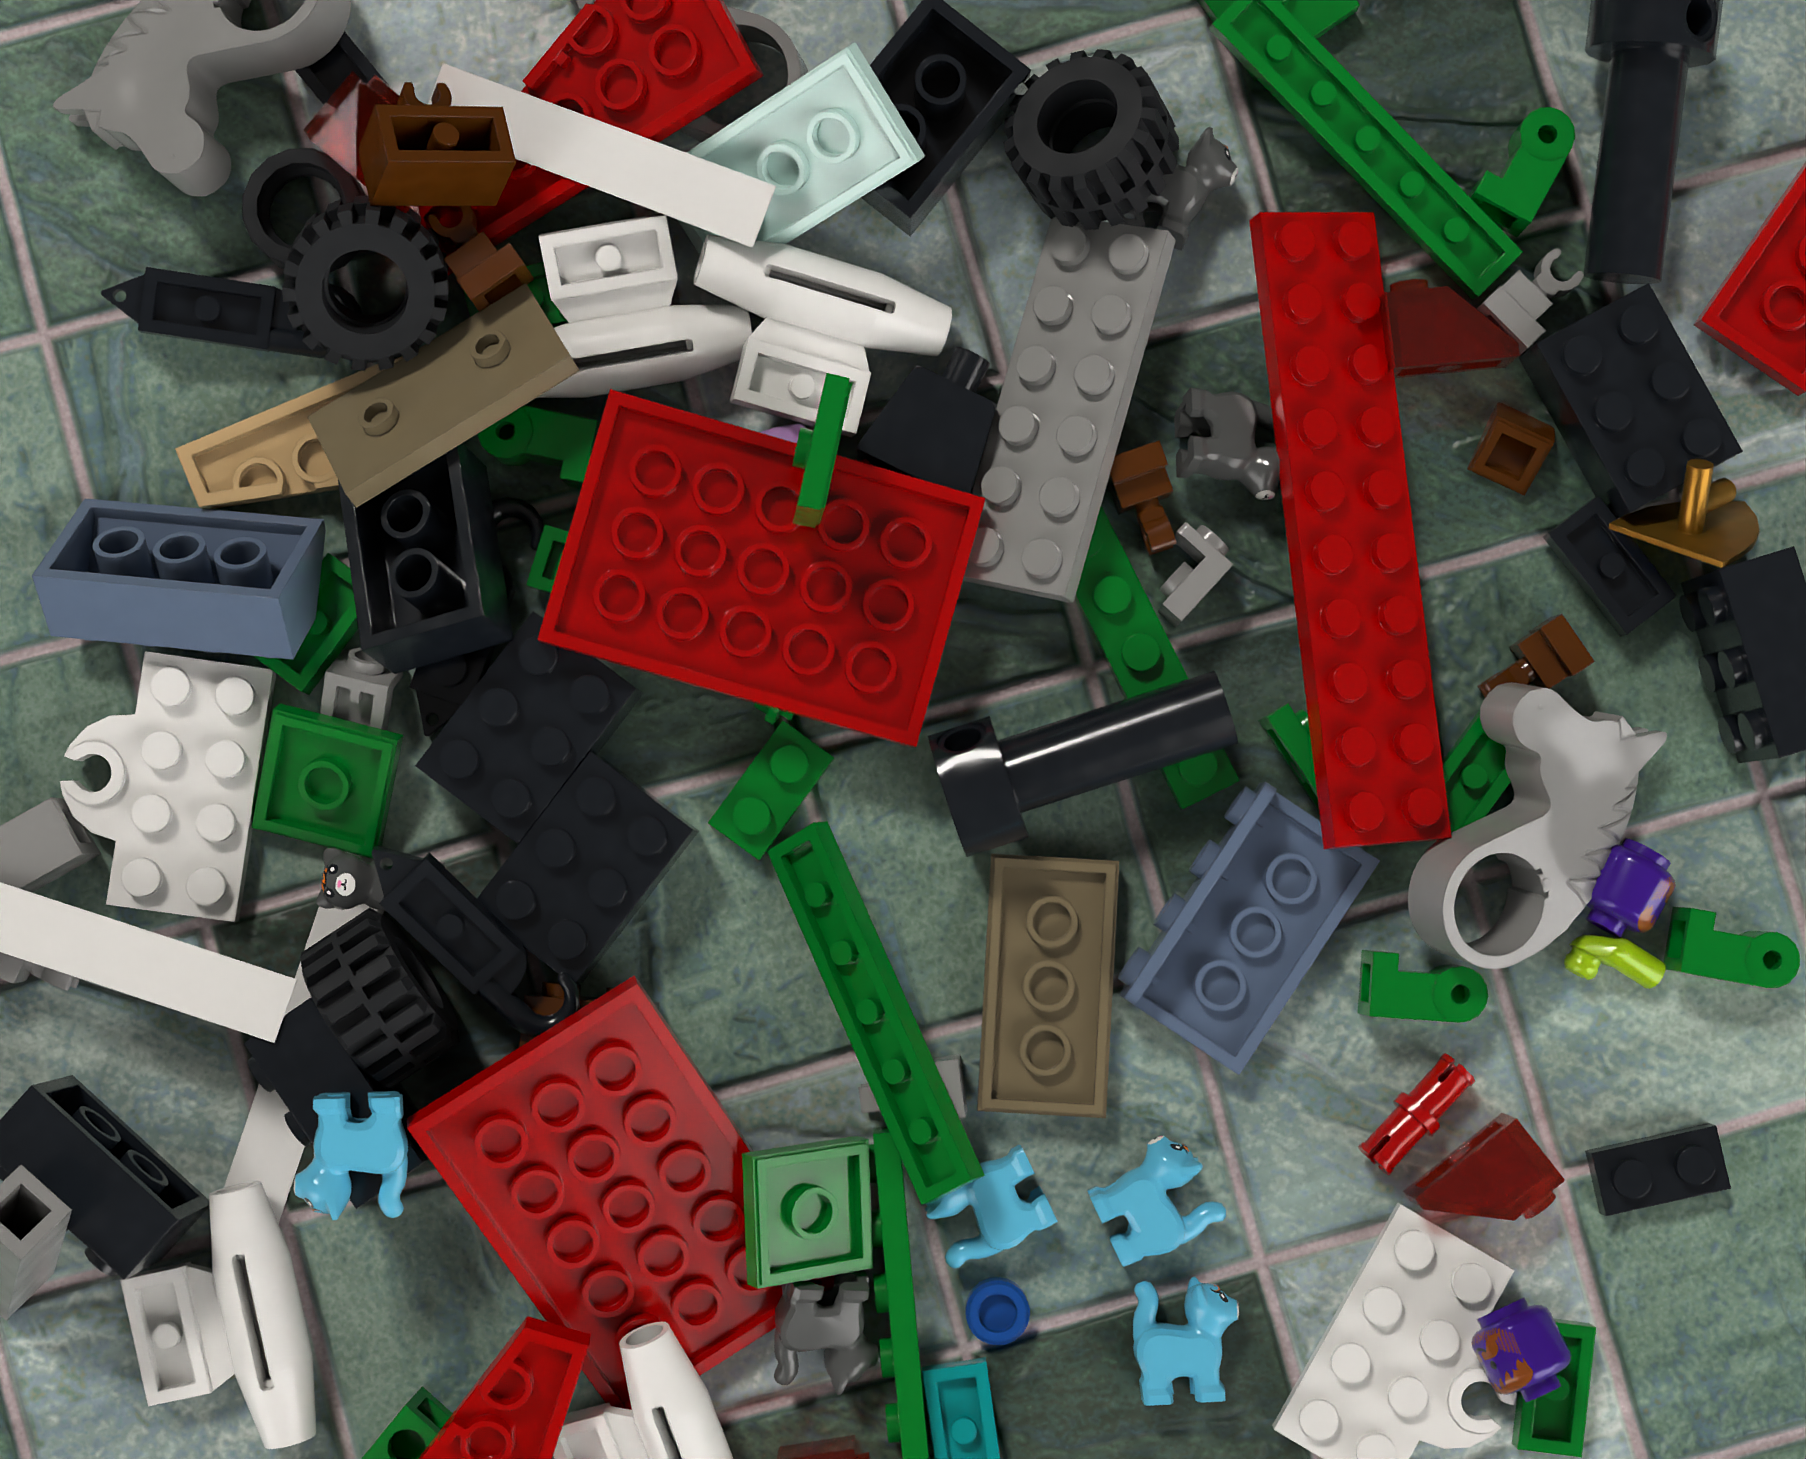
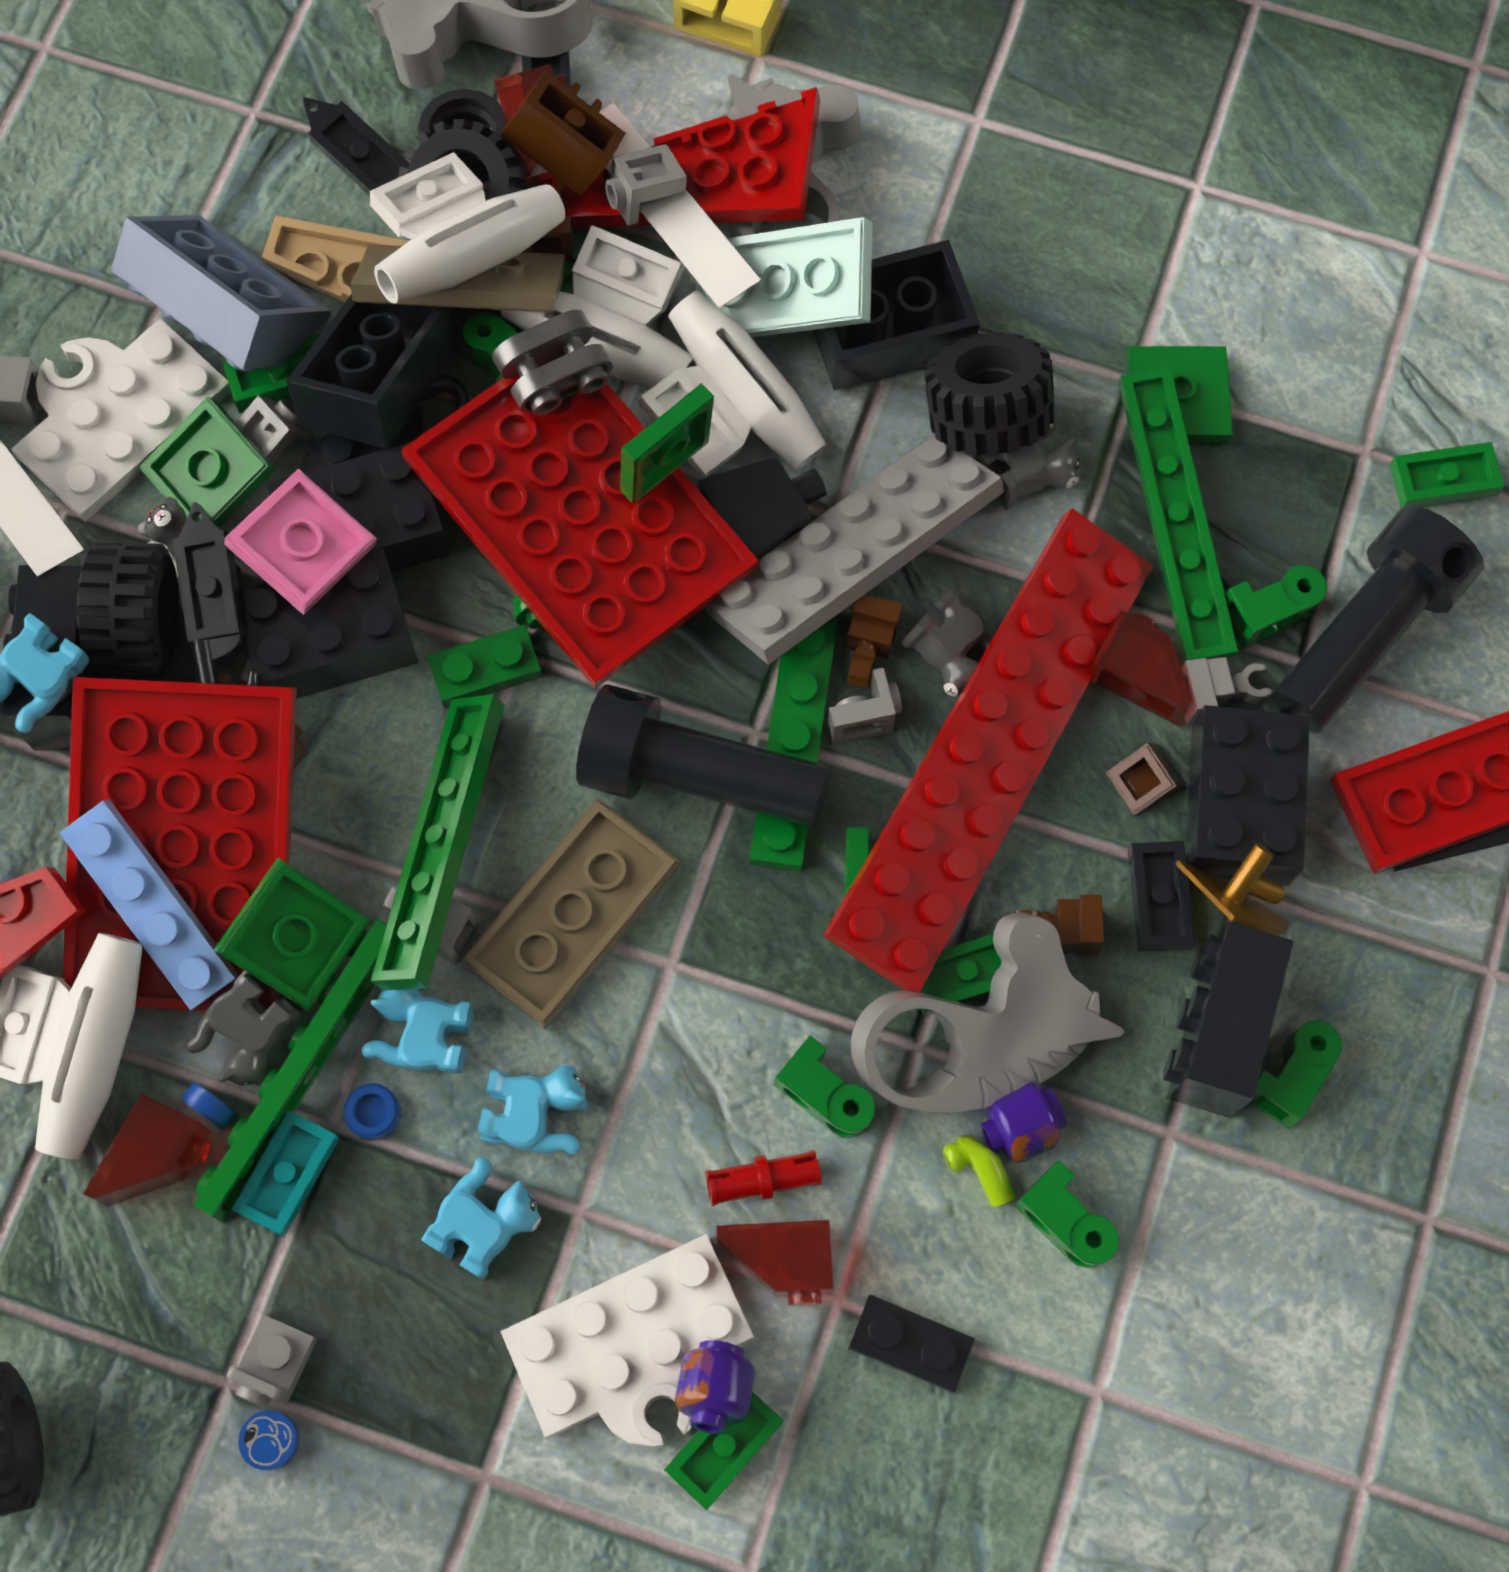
camera: 35 degrees right, 15 degrees down
sand blue bracket [1118,782,1380,1075] -> none
none -> light blue plate [59,799,240,1011]
none -> blue tile [182,1081,238,1130]
none -> bright pink tile [224,469,377,615]
none -> white plate [370,152,565,304]
none -> flat silver brick [492,310,613,416]
none -> light grey bracket [605,144,687,226]

